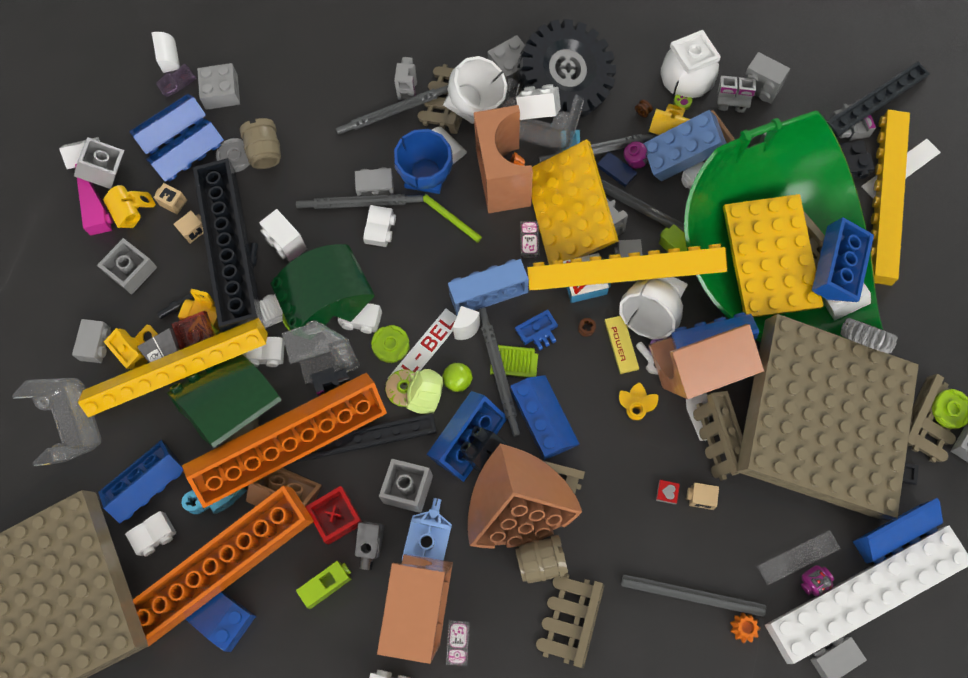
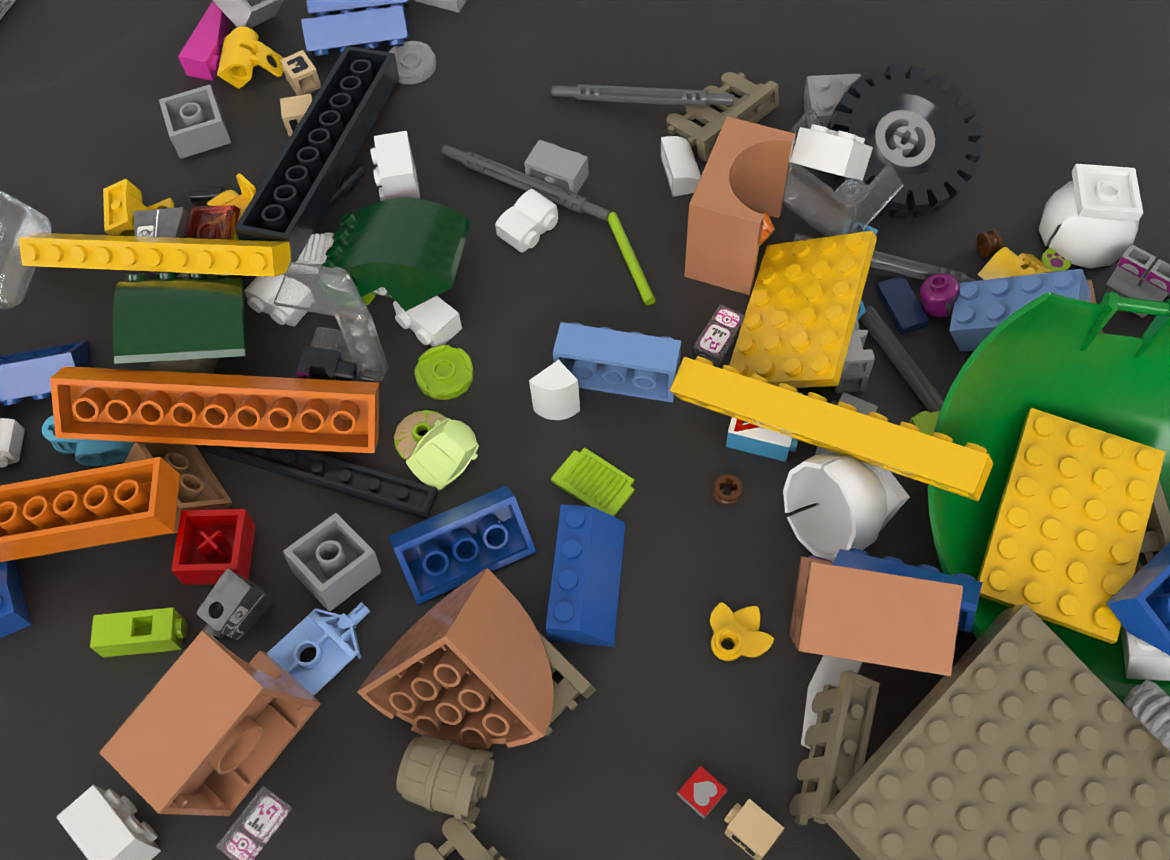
camera: 30 degrees right, 10 degrees down
light grey brick [72,319,111,363] -> none
dark tan piece [240,118,281,169] -> none
white sticker [387,309,457,389] -> none
light grey hips [394,57,417,101] -> none
blue plate [394,129,453,194] -> none
lime hair [442,363,473,392] -> none
white plate [443,56,507,124] -> none
black hips [460,426,508,472] -> none
dark grey axle [478,308,521,437] -> none
blue hinge [515,309,558,351] -> none
light yellow tile [604,316,639,374] -> none
white bar [636,342,658,375] -> none

